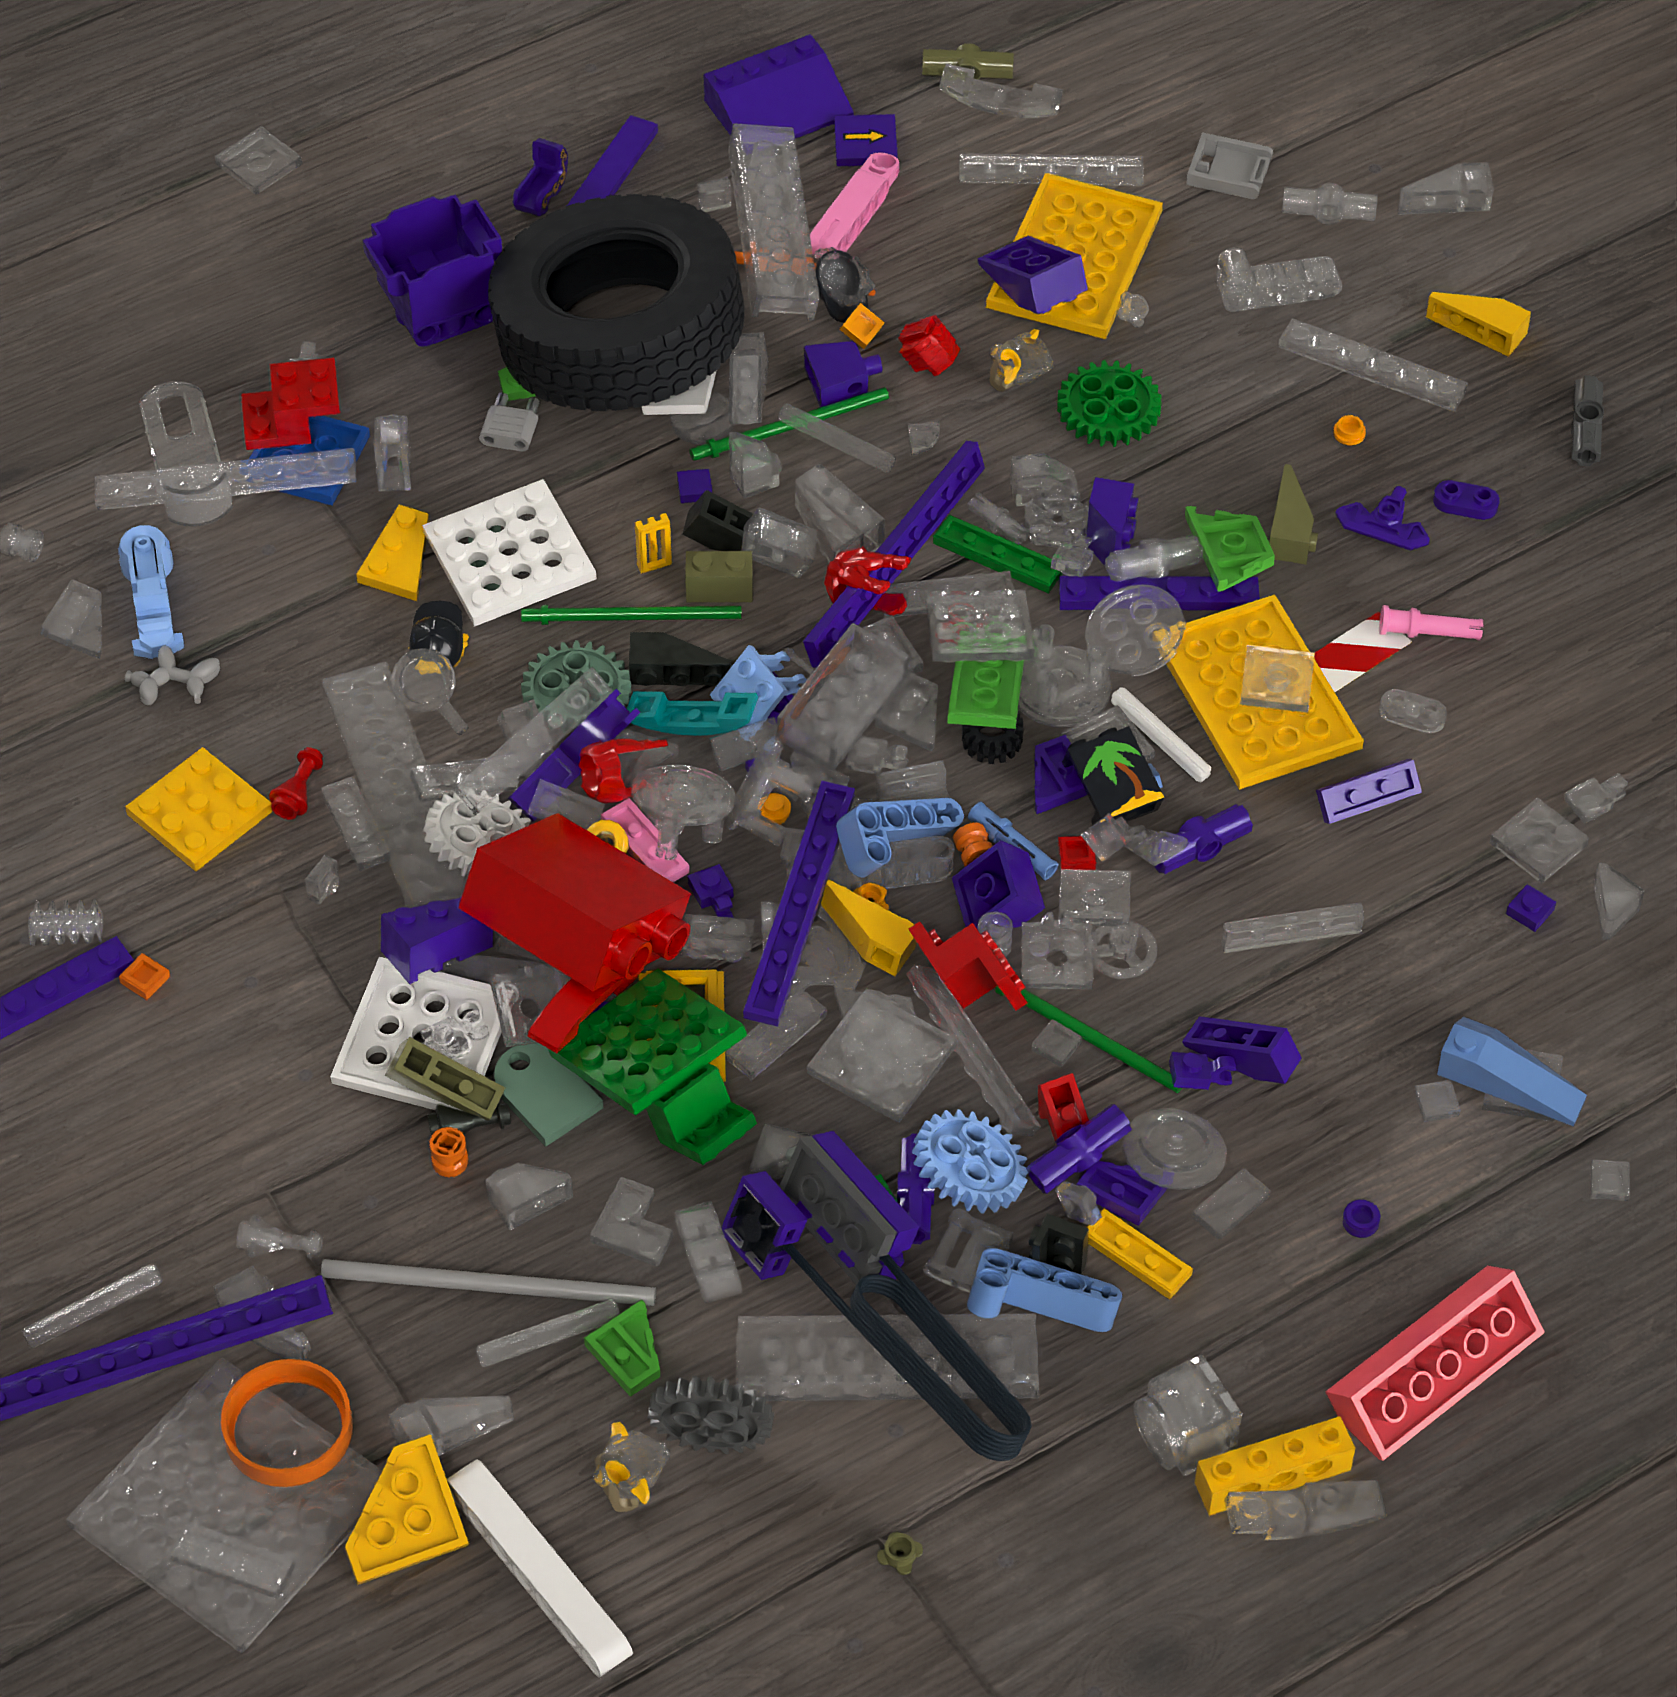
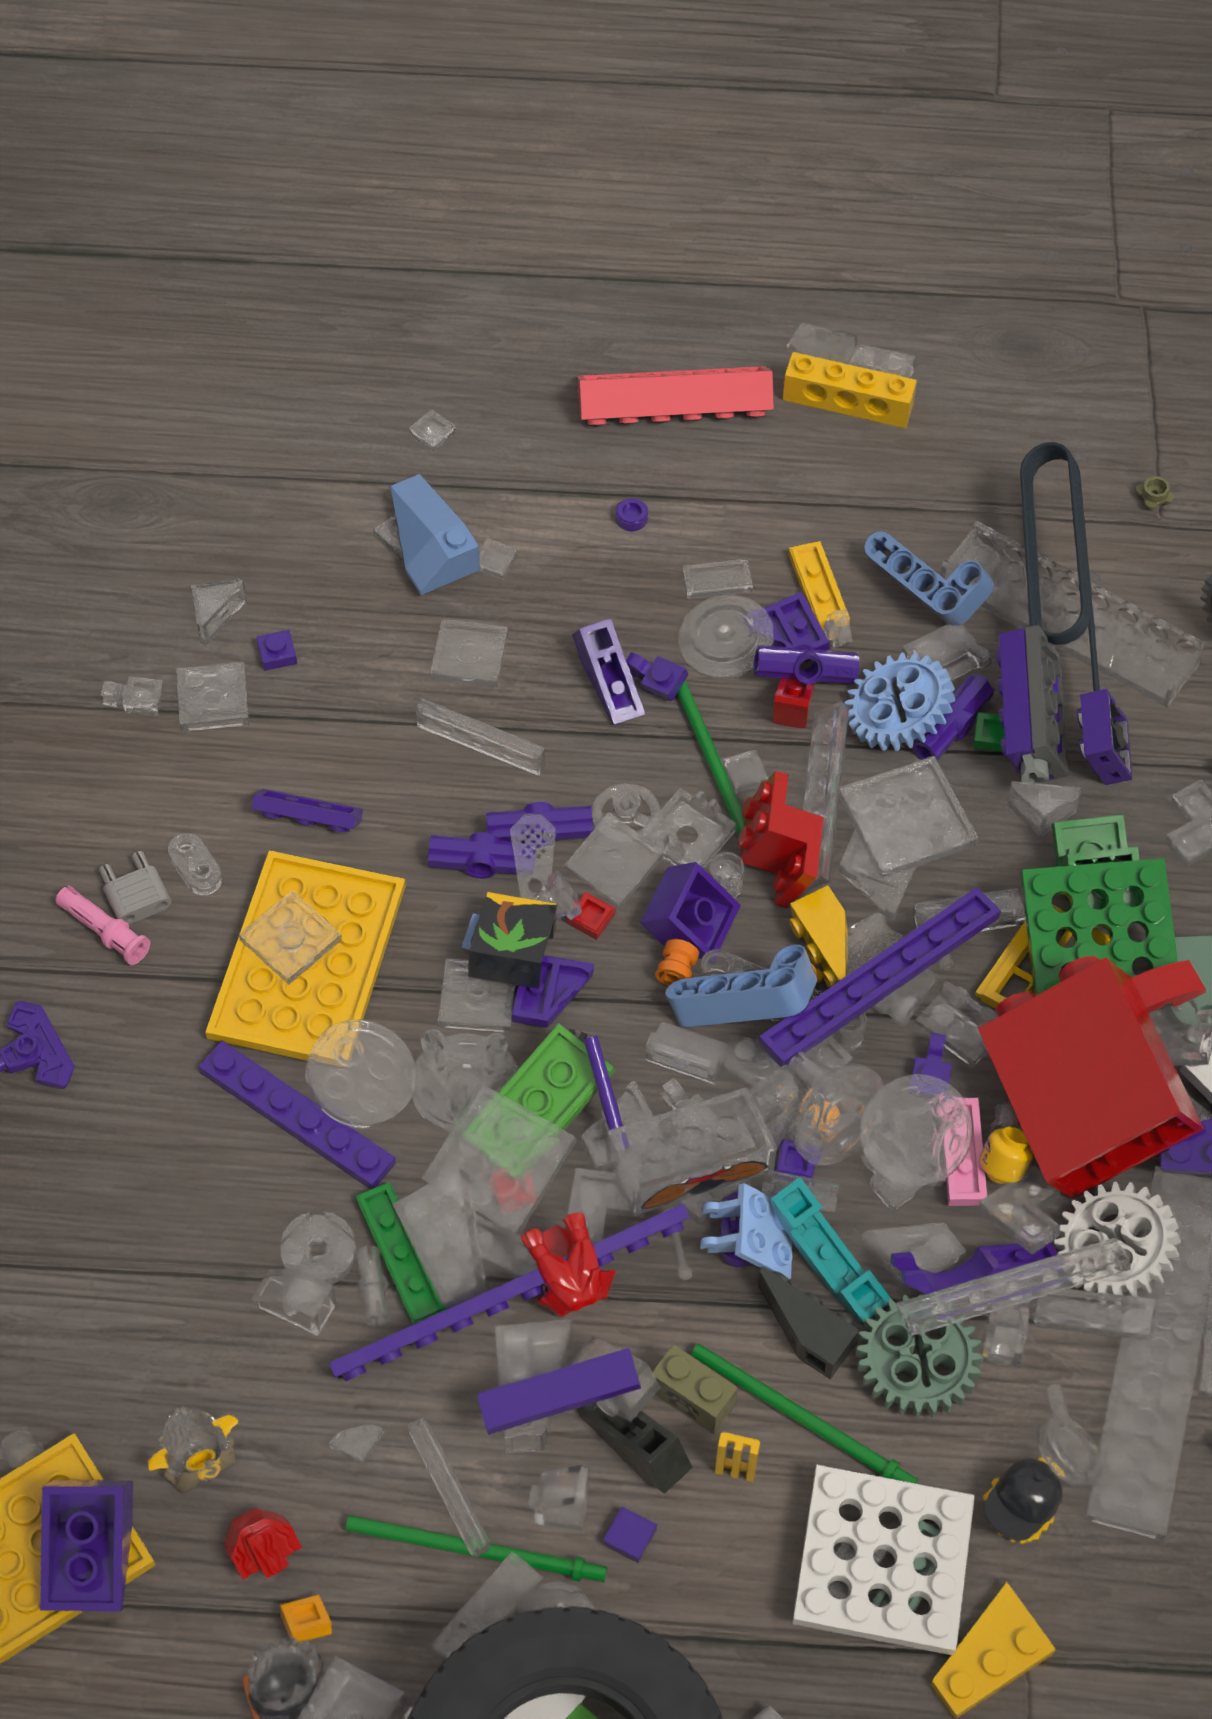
camera: 145 degrees left, 5 degrees up
red piece [578,739,668,803] -> none
clear beam [674,1201,742,1303] -> none
dark purple torso [804,341,883,407] -> none
medium blue pin [968,802,1059,880] -> none
pearl dark grey bracket [1028,1213,1089,1275] -> none
clear plate [1050,534,1094,577] -> none
green gear [1057,360,1162,447] -> none
dark purple slope [1086,477,1139,576] -> none
clear piece [1105,535,1203,582] -> none
white axle [1111,687,1211,782] -> none
clear piece [1134,1354,1242,1476] -> none
bright green wing [1185,506,1275,592] -> none
olive slope [1269,464,1318,565] -> none
sticker [1312,612,1412,692] -> none
none -> light grey piece [99,851,172,924]
none -> clear wedge [393,1167,487,1309]
none -> clear tile [430,619,508,688]
none -> dark purple tile [477,1348,641,1435]
none -> dark purple piece [486,802,593,848]
none -> dark purple bar [583,1035,628,1148]

